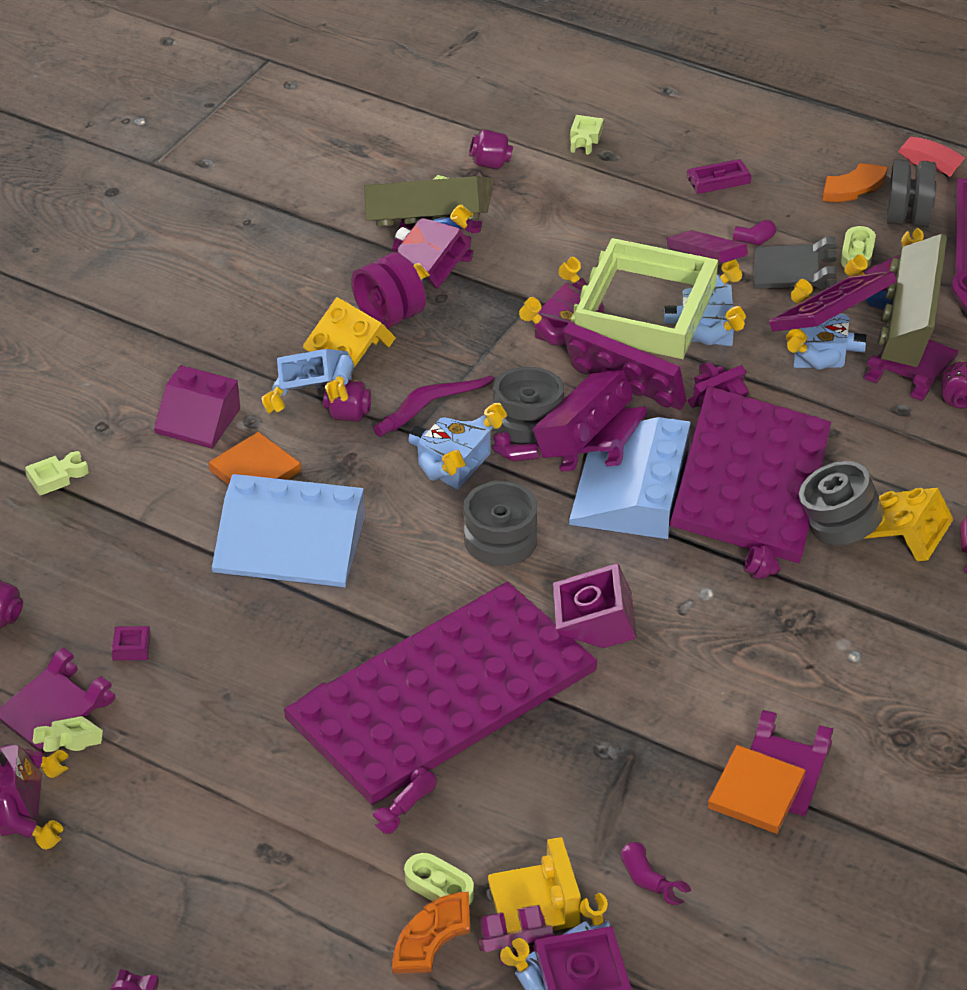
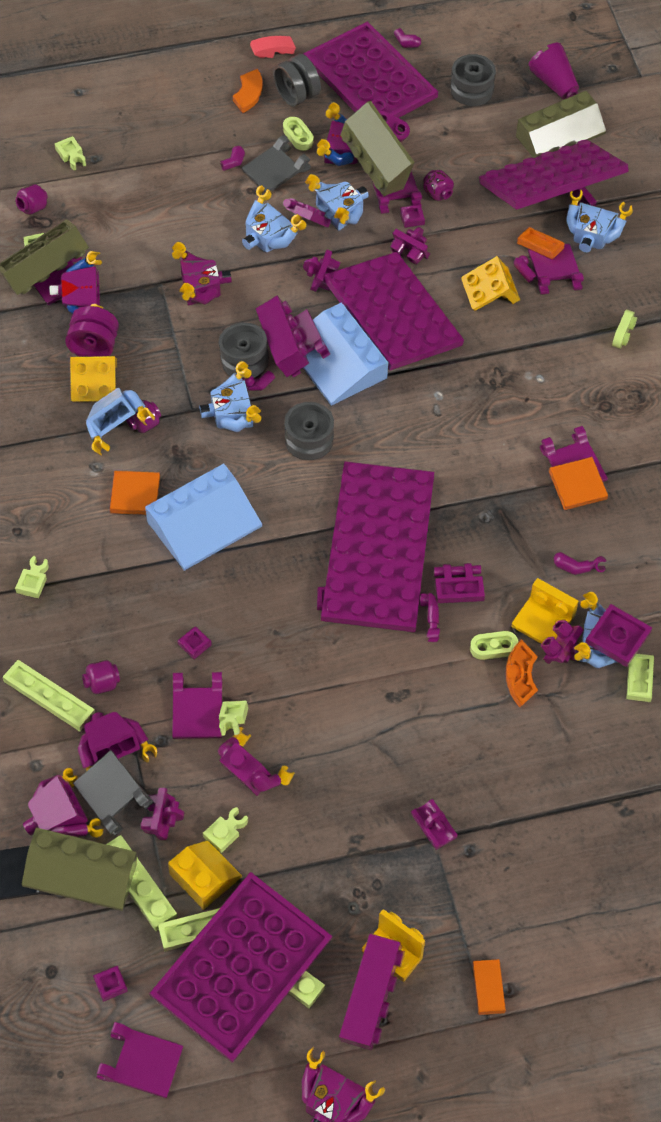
camera: 45 degrees left, 15 degrees up
magenta slope [154,365,240,449] -> none
magenta piece [373,376,495,437] -> none
magenta slope [553,563,637,648] -> none
magenta plate [563,322,687,411] -> none
yellowish green window [571,238,718,359] -> none
magenta tile [666,230,748,263] -> none
magenta tile [687,159,751,194] -> none
magenta plate [744,546,781,579] -> none
magenta tile [769,271,897,332] -> none
dark grey wheel [799,461,884,546] -> none
none -> magenta plate [283,198,331,227]
none -> magenta hips [390,227,430,265]
none -> magenta tile [400,204,425,228]
none -> magenta plate [434,563,485,603]

